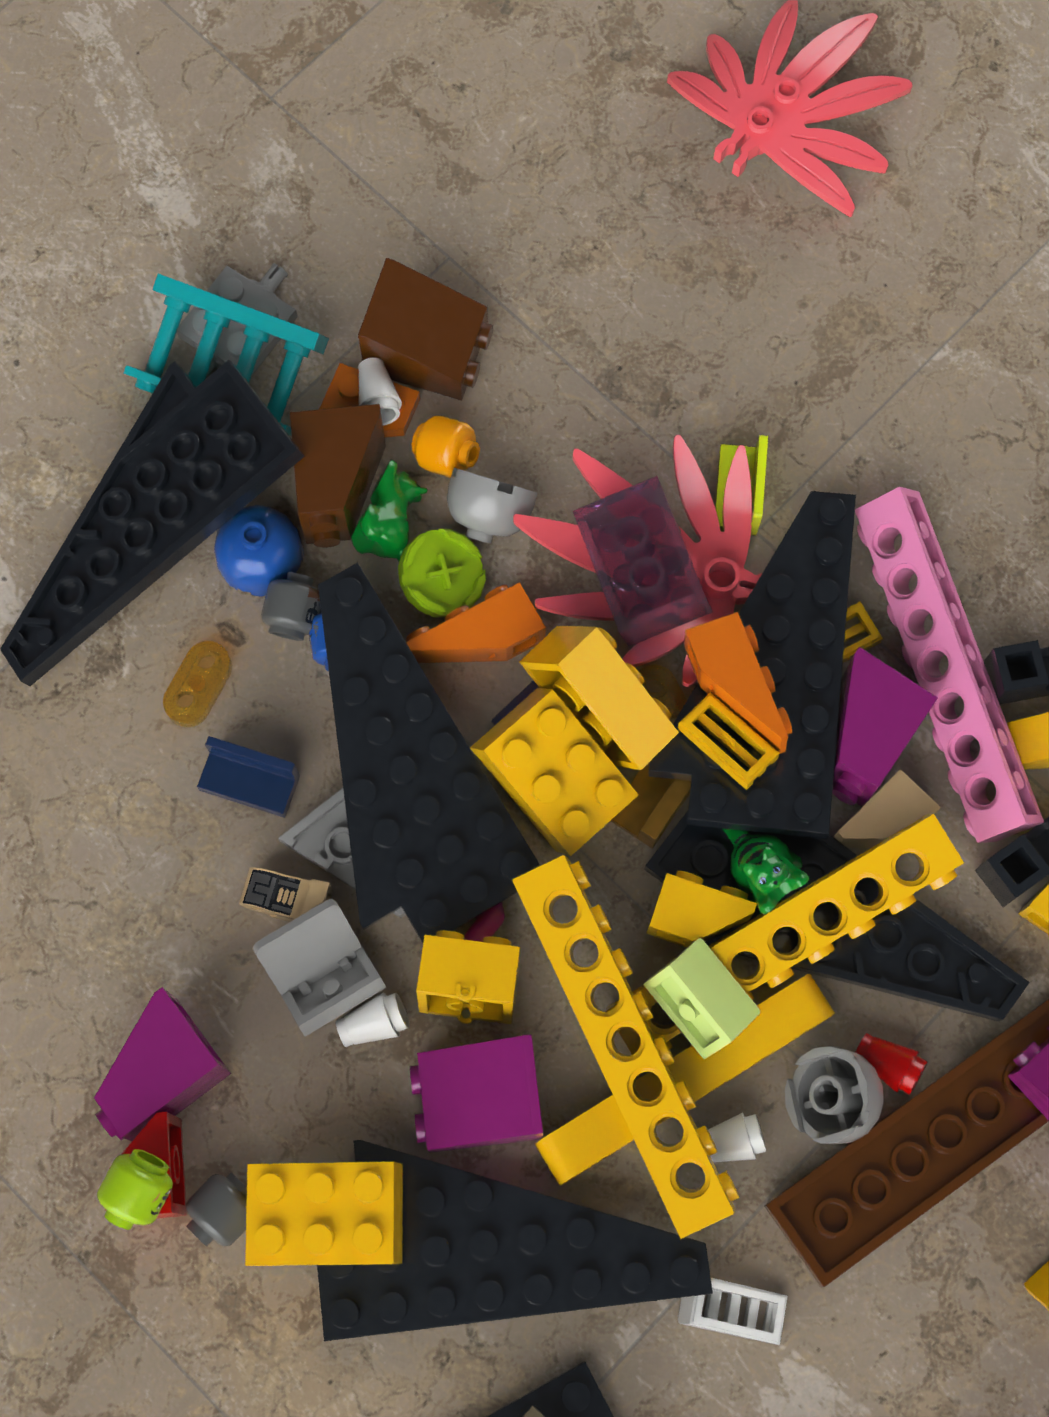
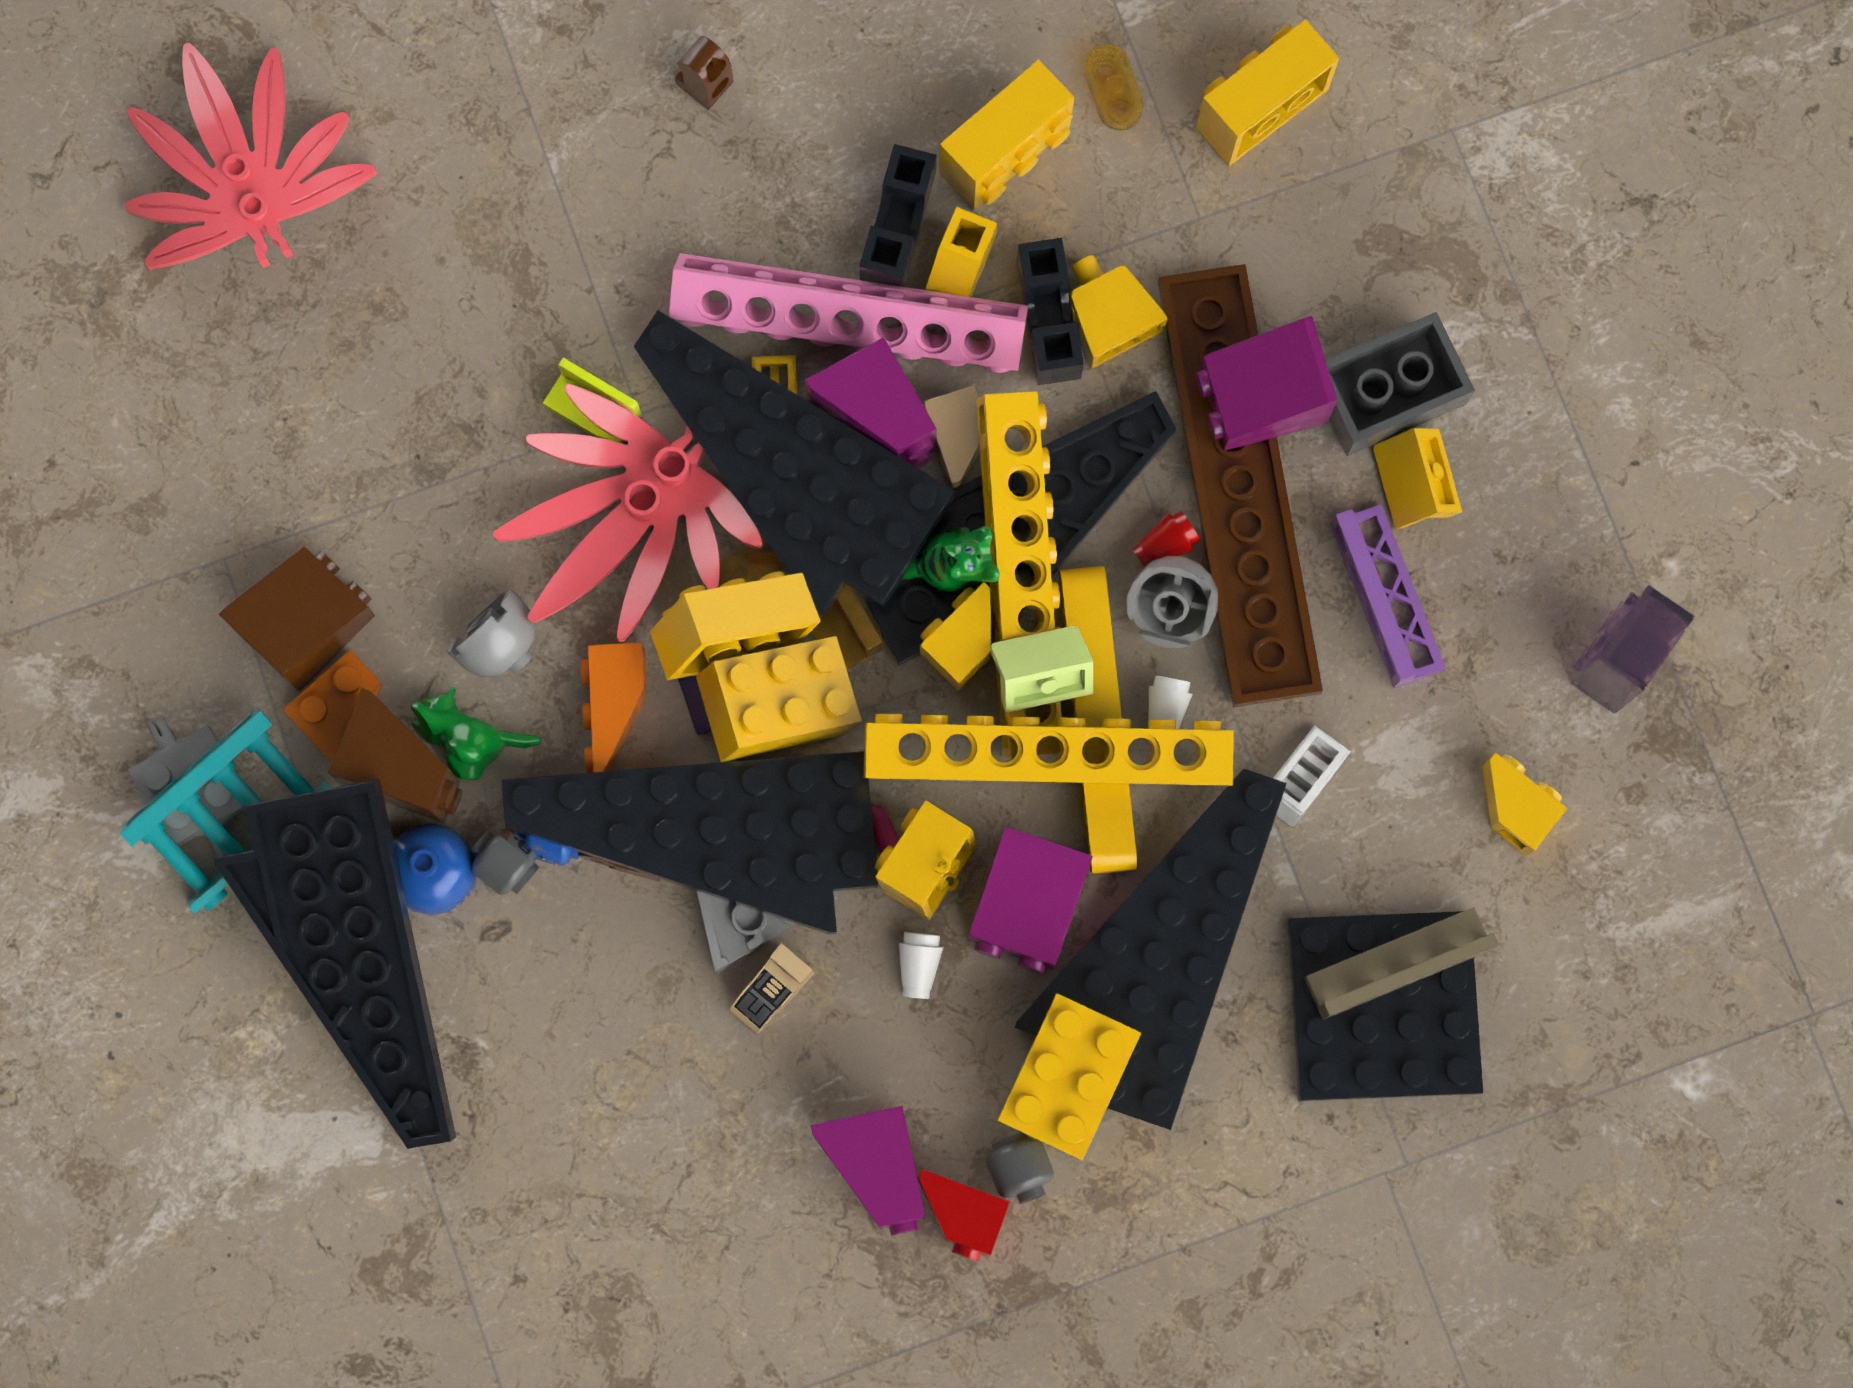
camera: 65 degrees left, 5 degrees up
lime head [97,1149,173,1230] -> none
clear yellow plate [163,641,232,727] -> none
dark blue panel [197,736,300,818] -> none
light grey bracket [253,899,387,1037] -> none
white cone [358,358,402,426] -> none
lime tile [398,528,486,617] -> none
light orange head [411,416,480,478] -> none
clear purple brick [573,476,713,646] -> none
yellow tile [678,692,779,790] -> none
orange slope [684,612,792,754] -> none
none -> medium lavender fence [1330,504,1446,688]

